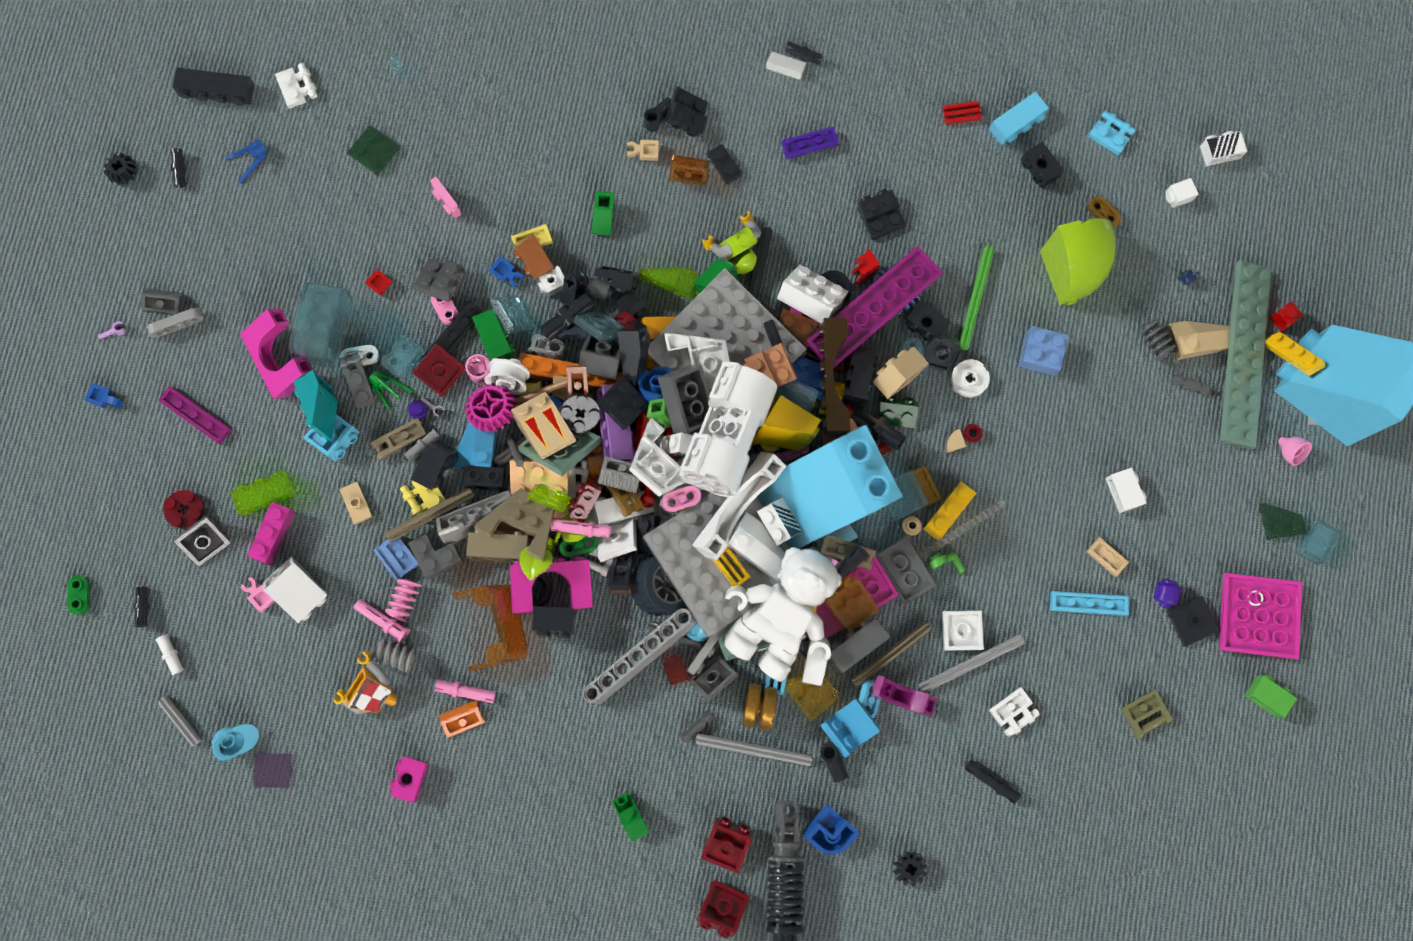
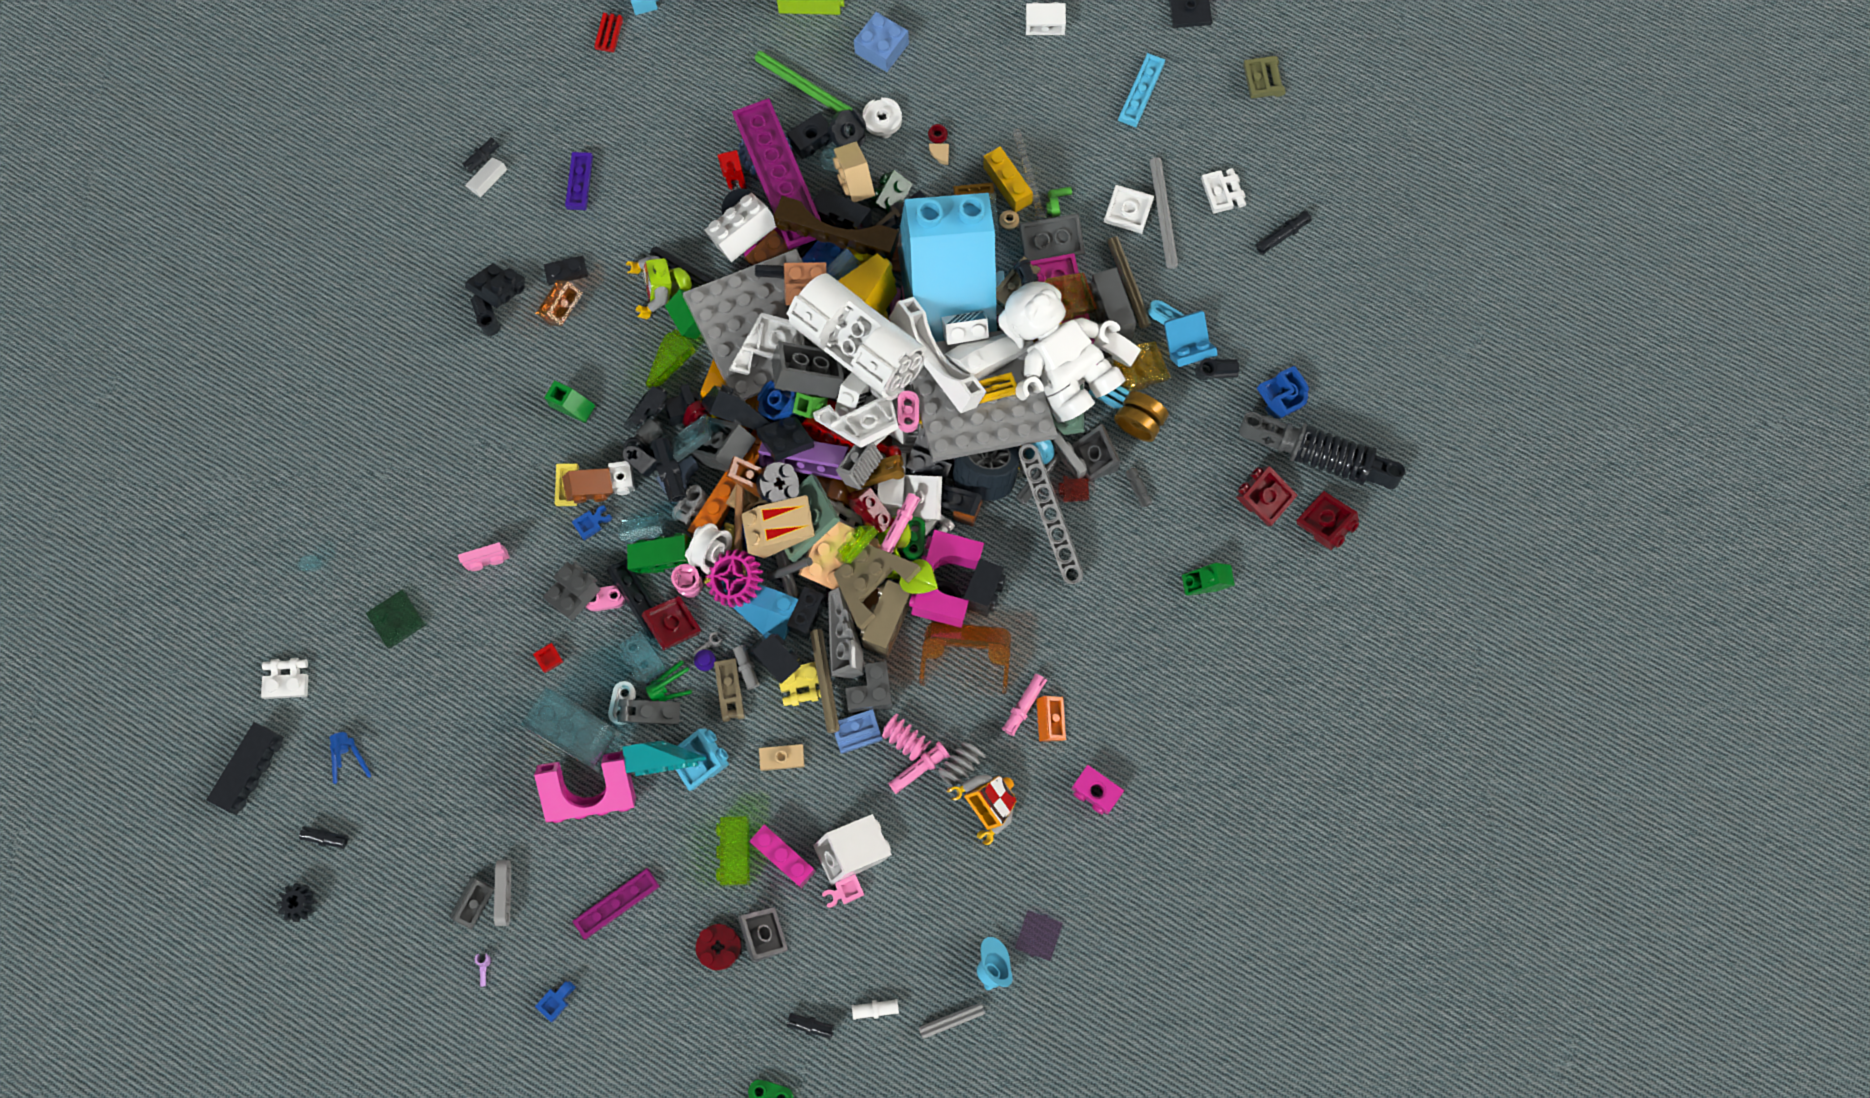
camera: 60 degrees left, 5 degrees down
tan plate [627,140,659,161] -> none
light grey axle [695,734,812,766] -> none
black plate [857,189,906,240] -> none
magenta arch [872,675,937,717] -> none
black gear [893,851,927,887] -> none
tan plate [1086,537,1129,577] -> none
dark purple head [1153,579,1181,608] -> none

